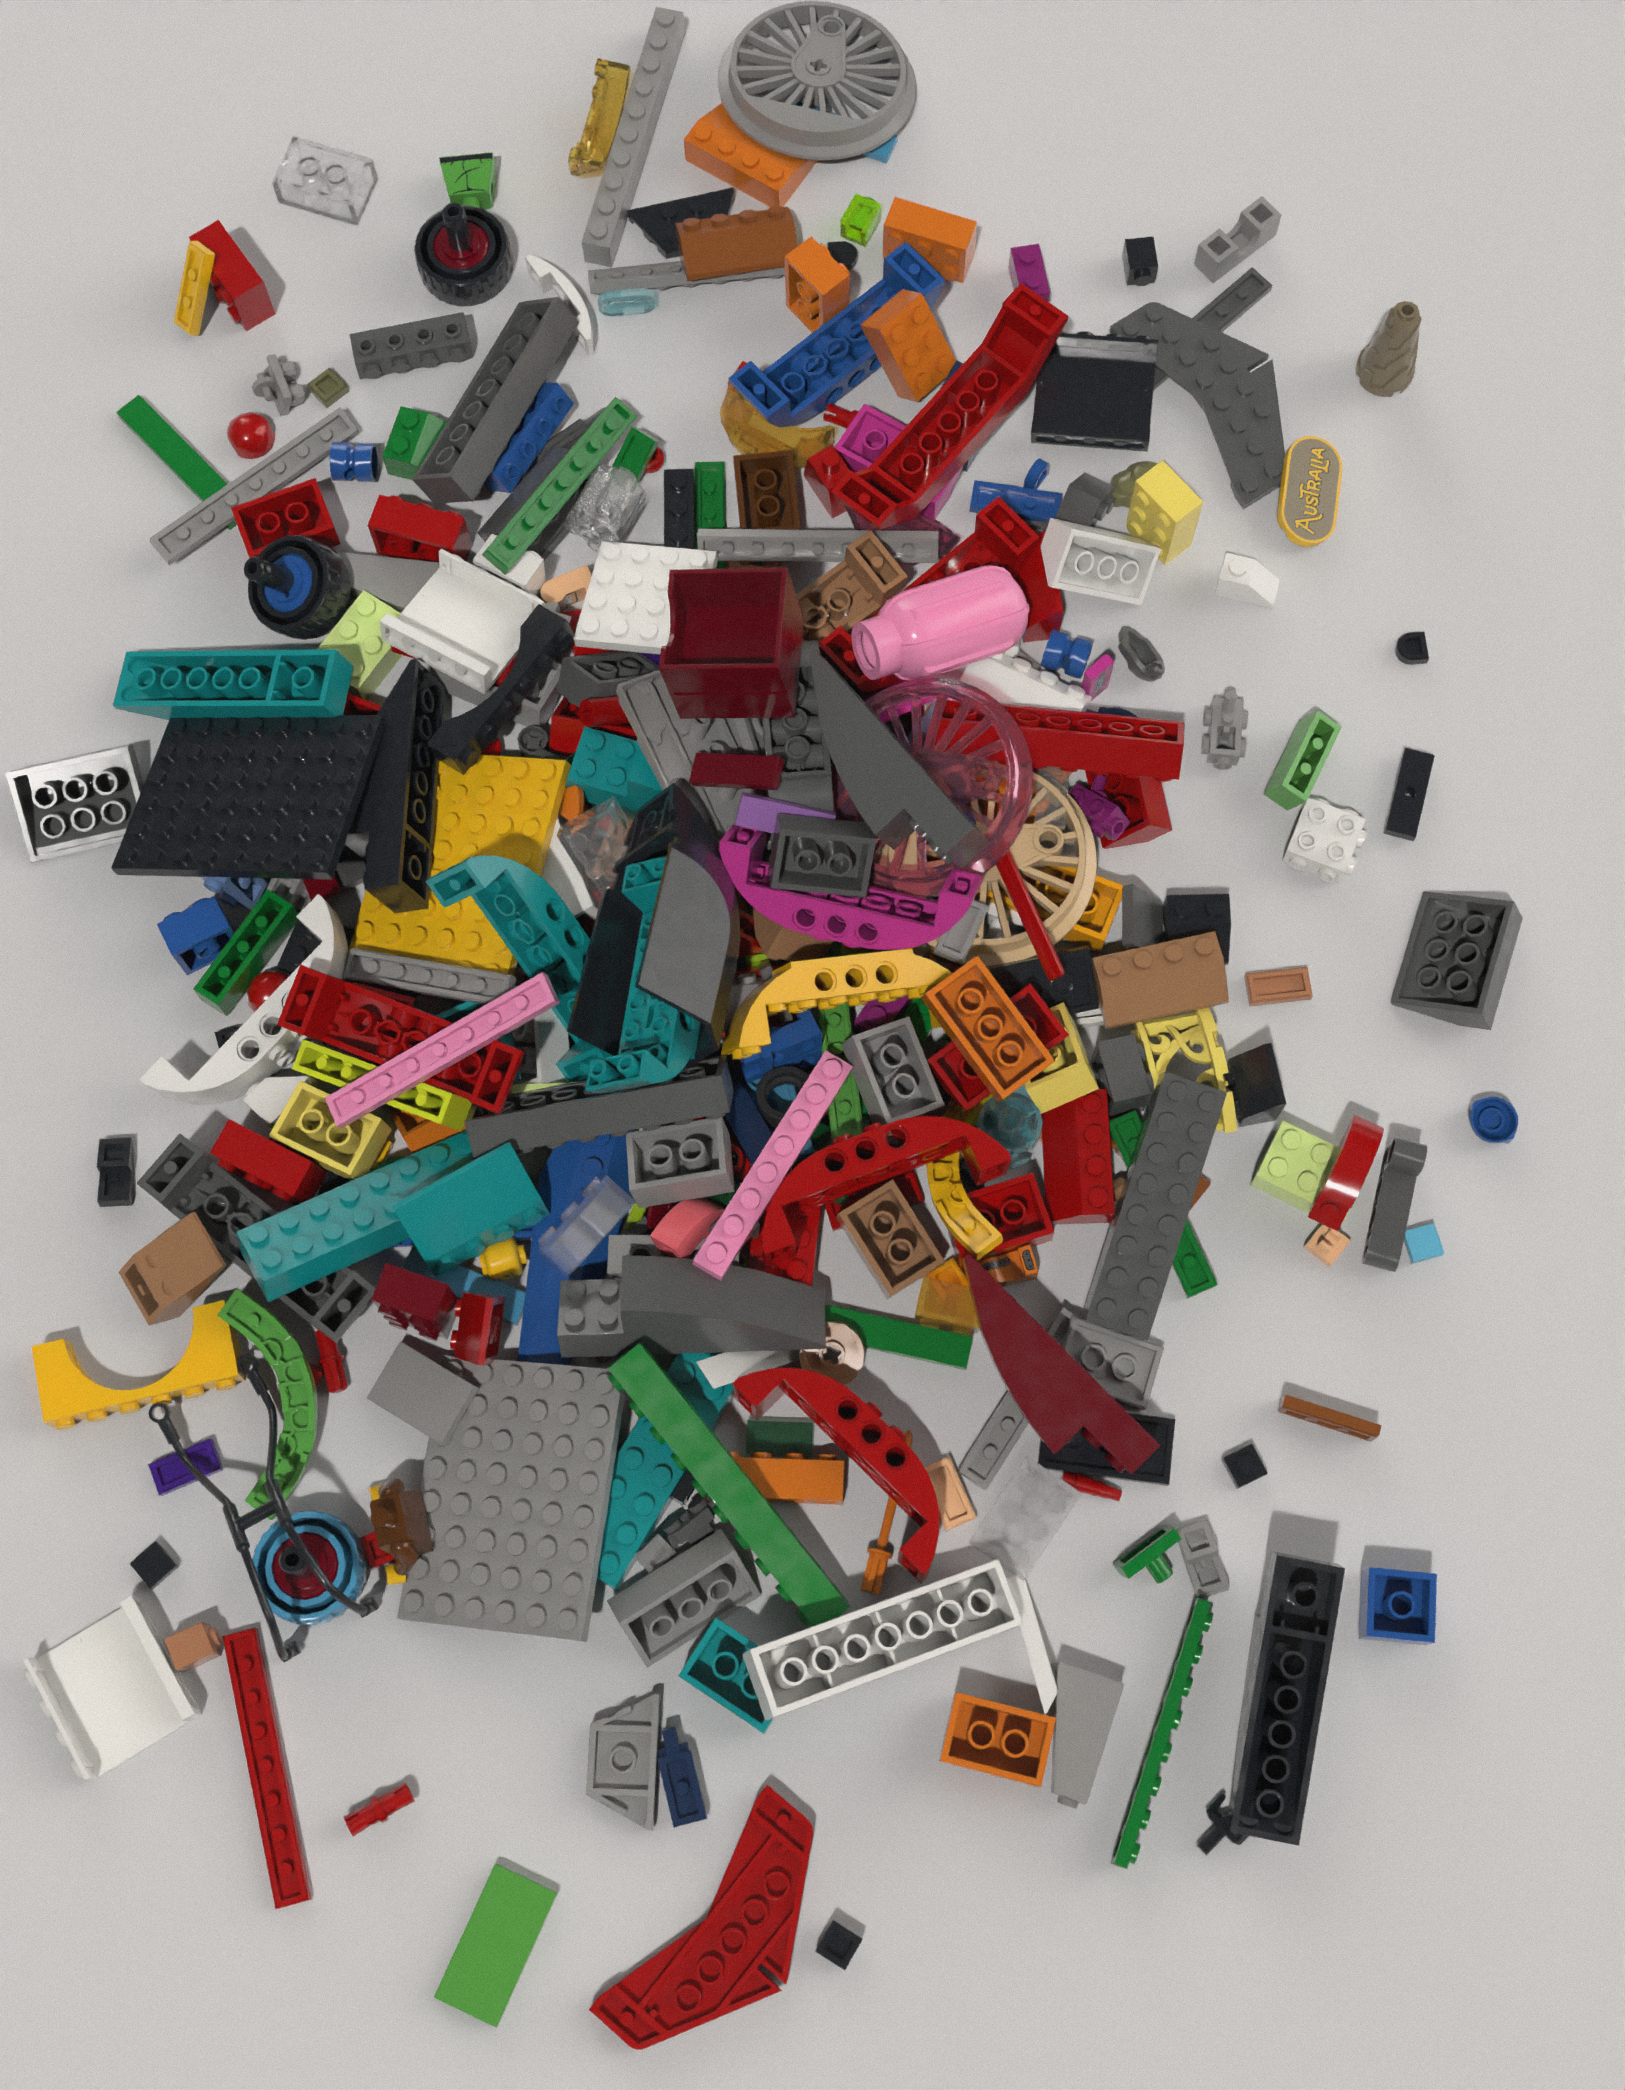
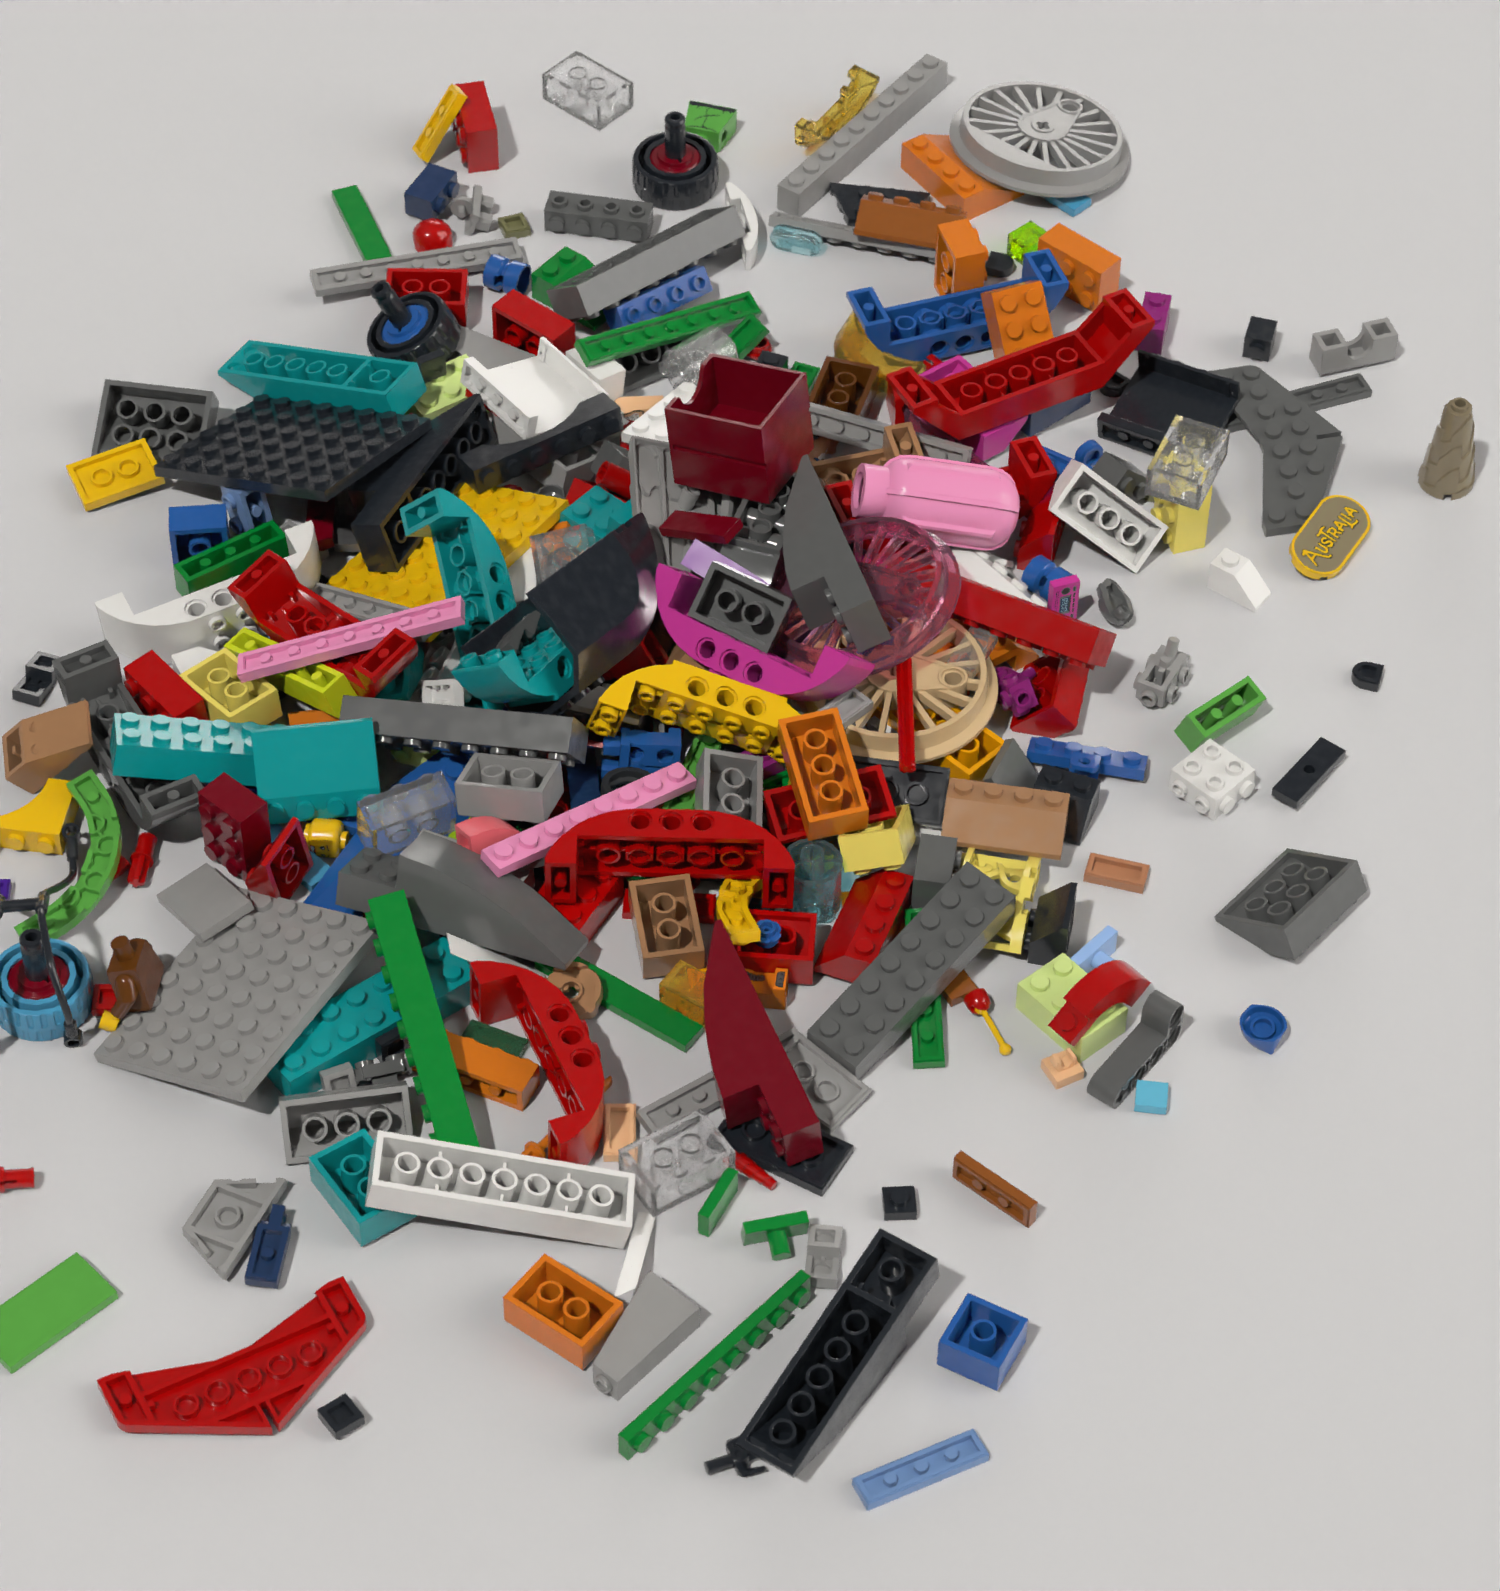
camera: 20 degrees right, 25 degrees down
none -> yellow plate [66,438,165,512]
none -> dark blue brick [404,163,459,220]
none -> black tile [416,349,447,383]
none -> white tile [422,679,472,707]
none -> dark grey slope [495,611,541,655]
none -> green tile [698,1167,738,1237]
none -> blue plate [755,919,781,948]
none -> medium blue tile [852,1429,989,1511]
none -> hinge [963,988,1011,1056]
none -> blue plate [1026,737,1148,781]
none -> light blue tile [1070,925,1118,973]
none -> clear brick [1144,415,1230,510]

